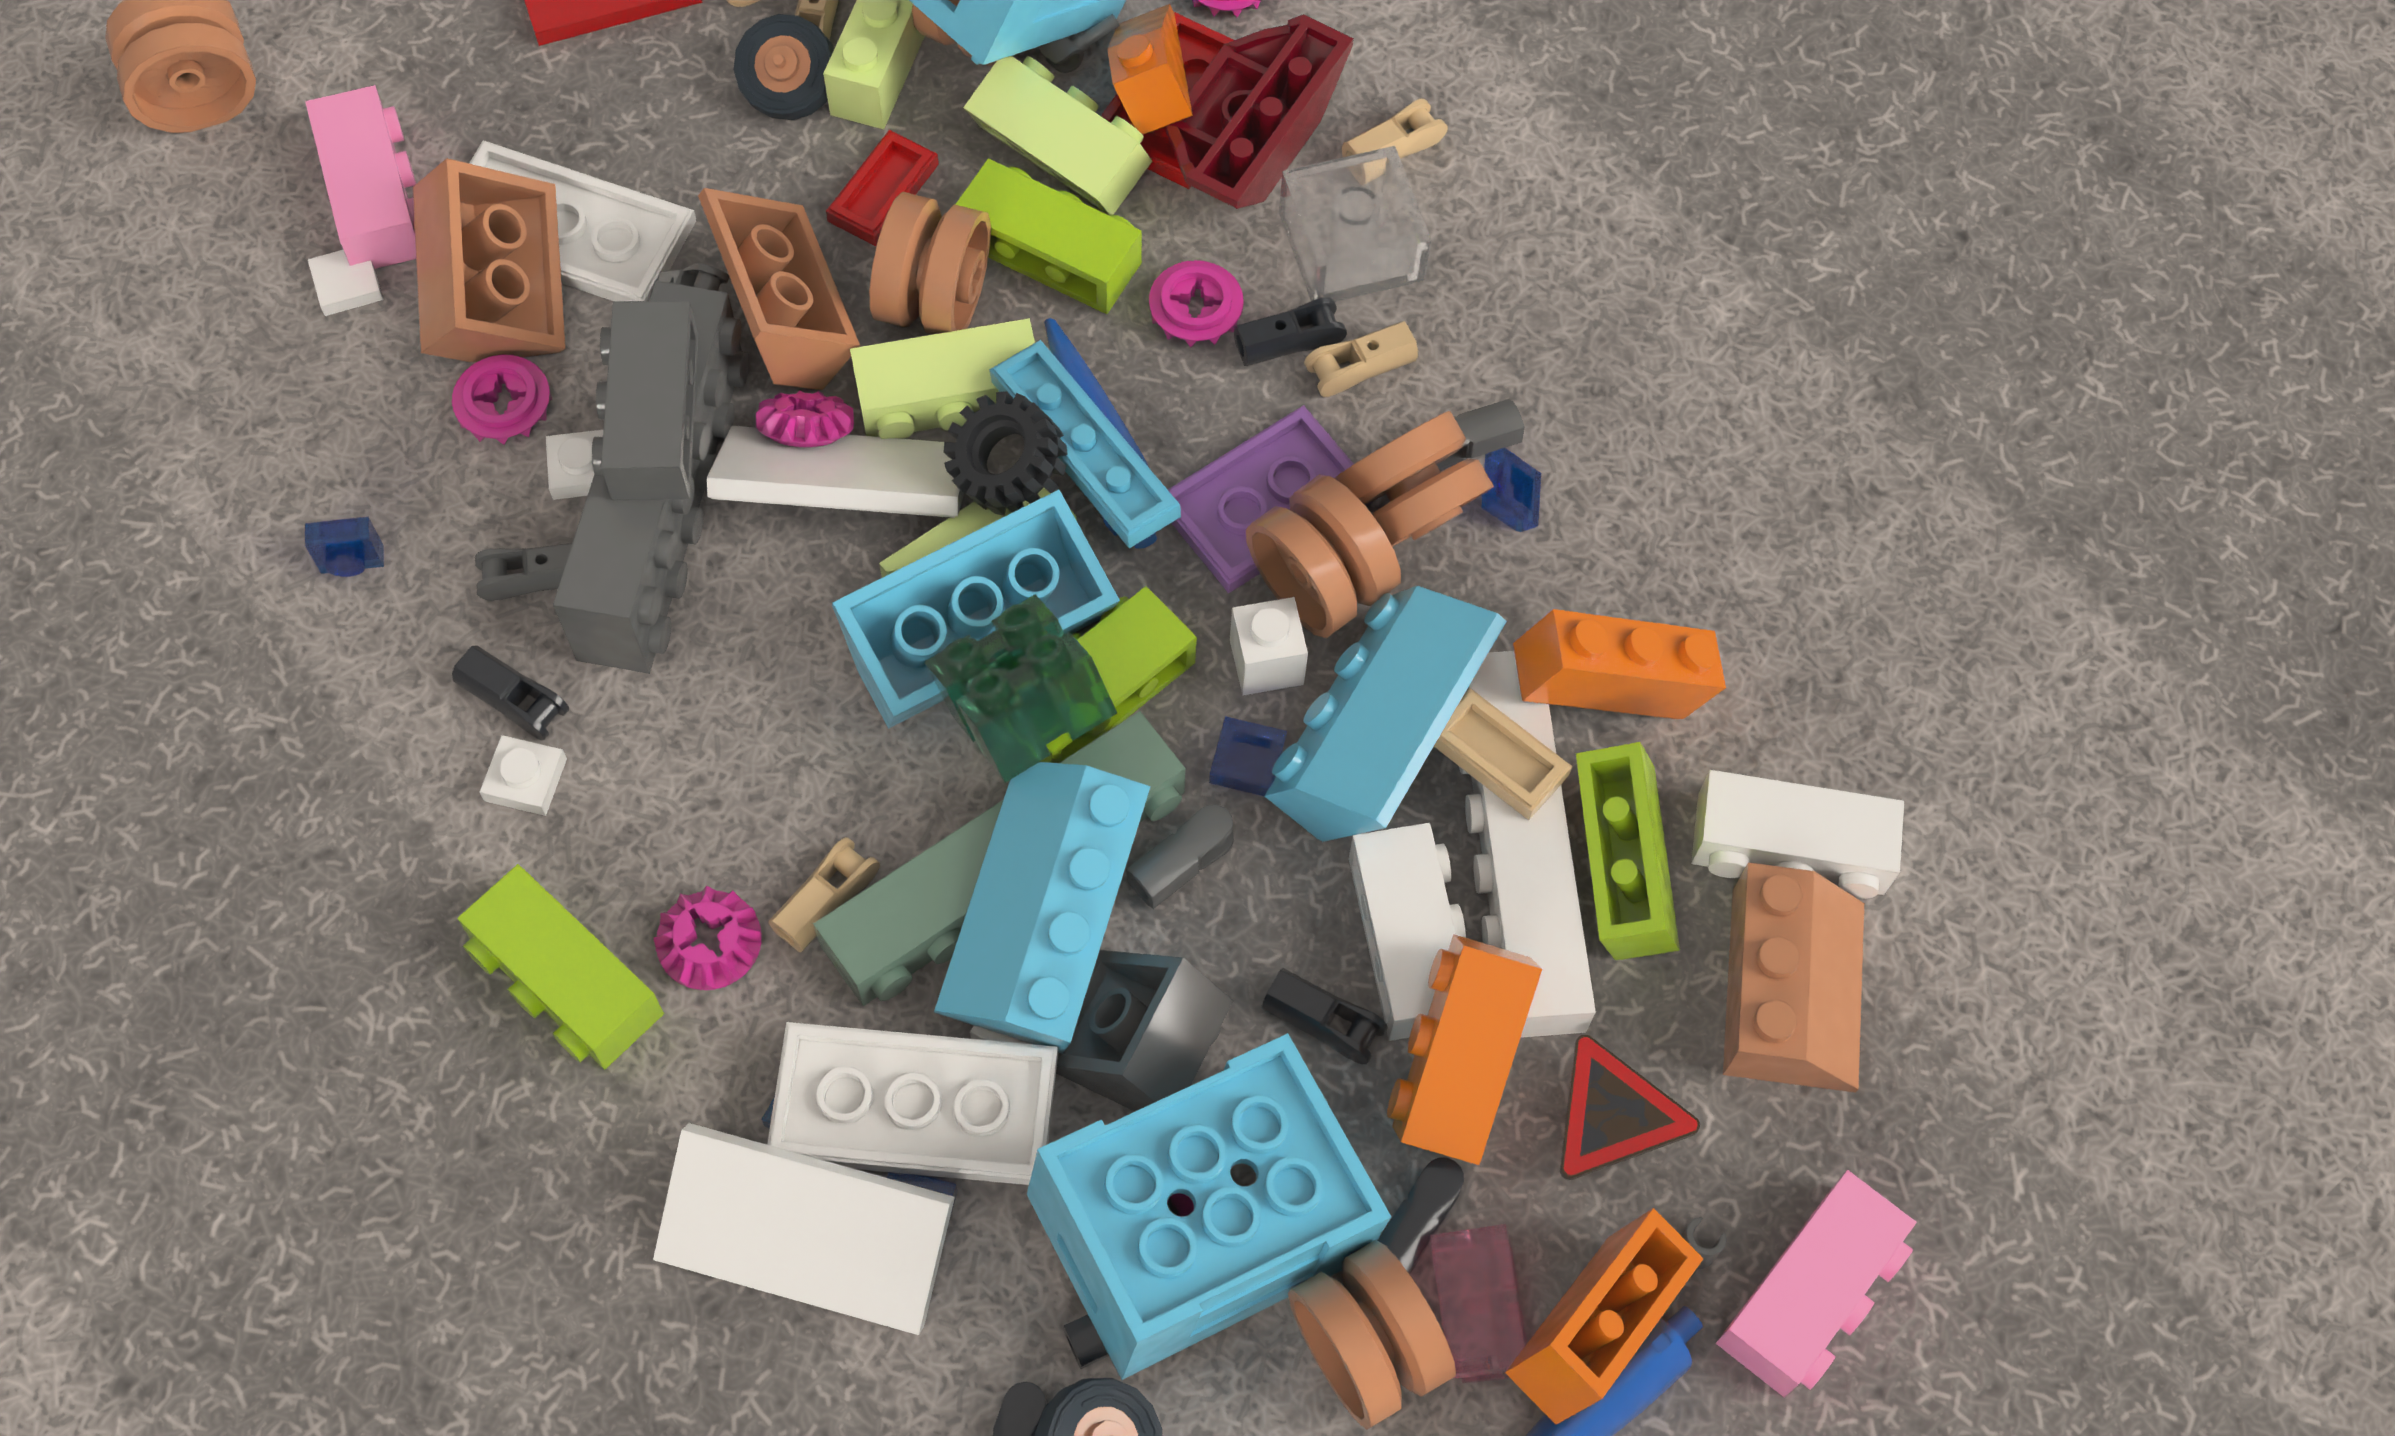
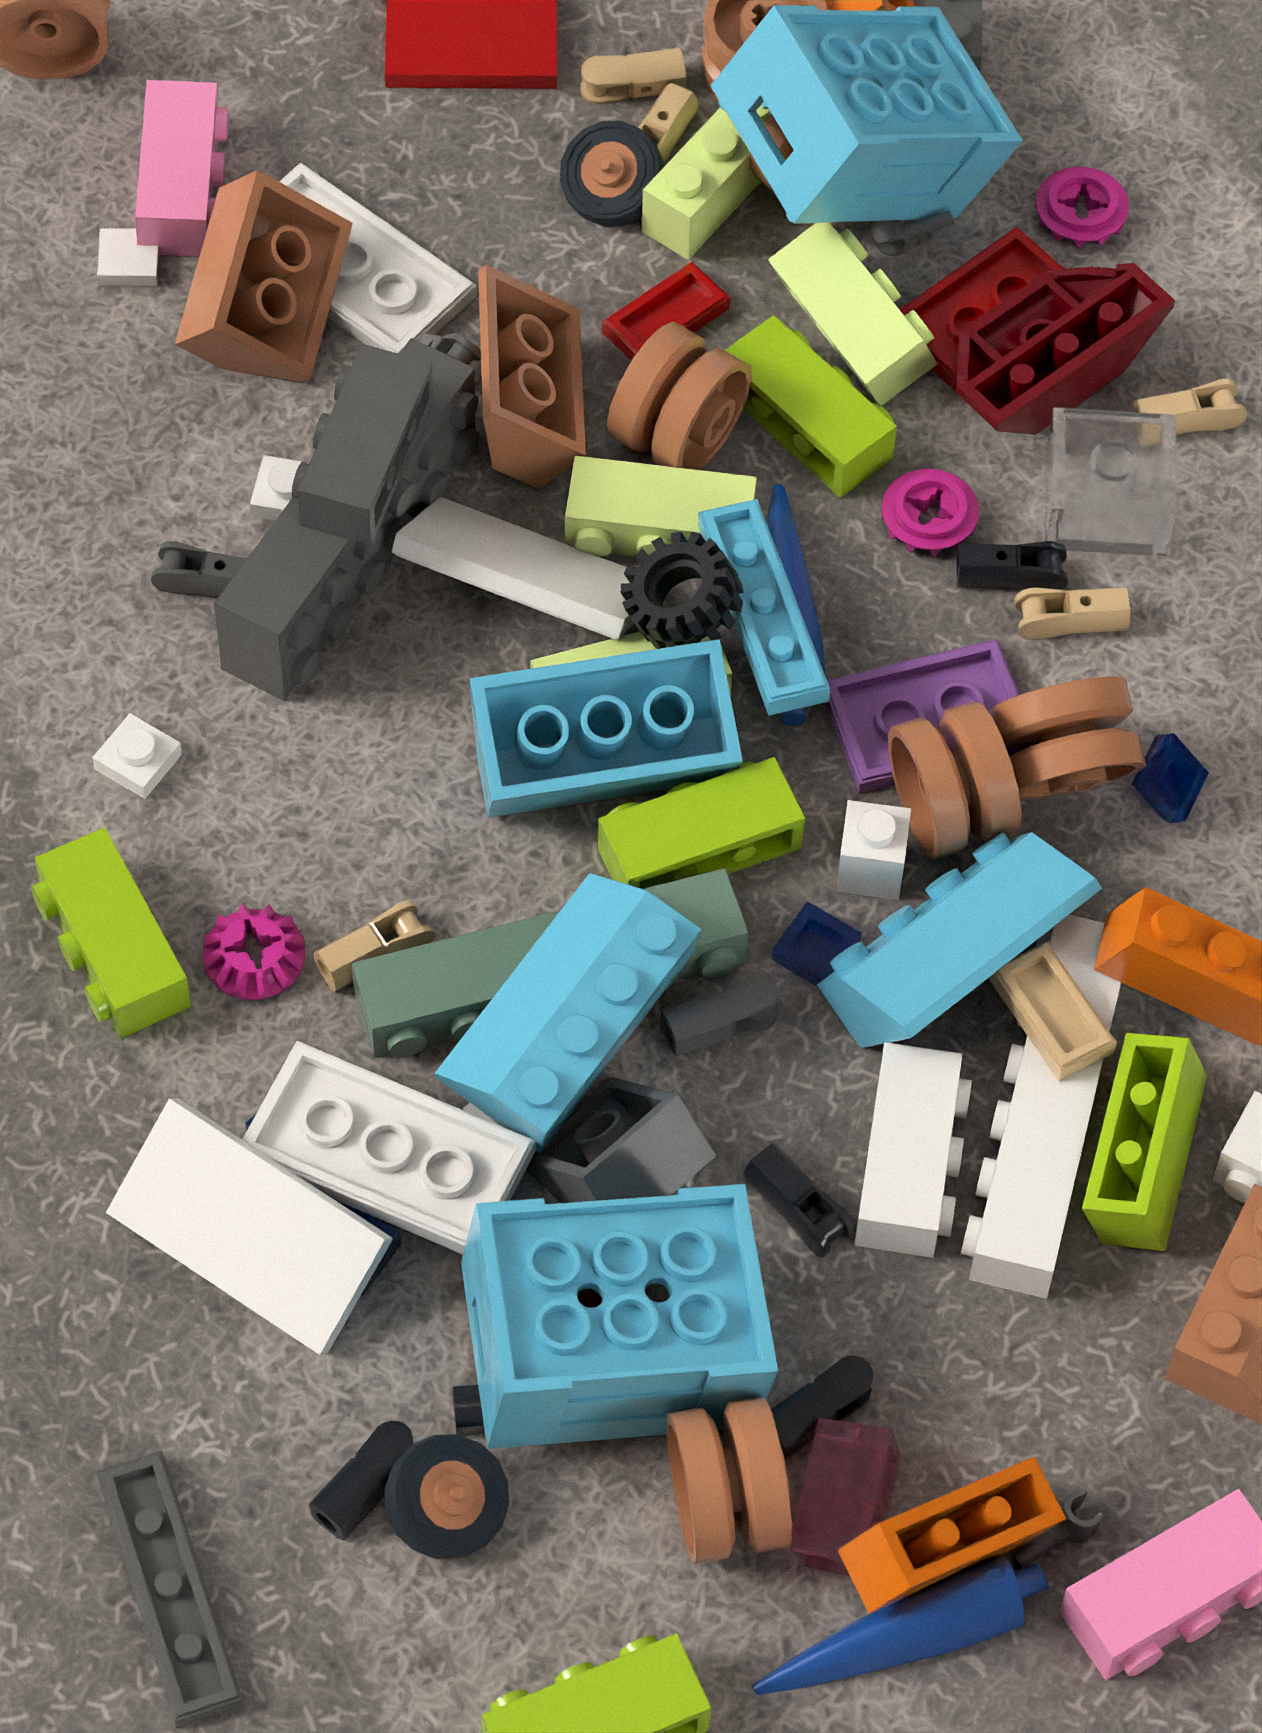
camera: 20 degrees right, 5 degrees down
clear blue plate [305,516,384,577] -> none
dark pink gear [452,355,553,445] -> none
black bar [452,646,570,740] -> none
dark pink gear [756,390,854,447] -> none
clear green brick [925,594,1117,783] -> none
orange slope [1107,4,1193,135] -> none
orange brick [1387,934,1542,1165] -> none
dark grey bar [1437,399,1525,471] -> none
piece [1560,1035,1700,1180] -> none

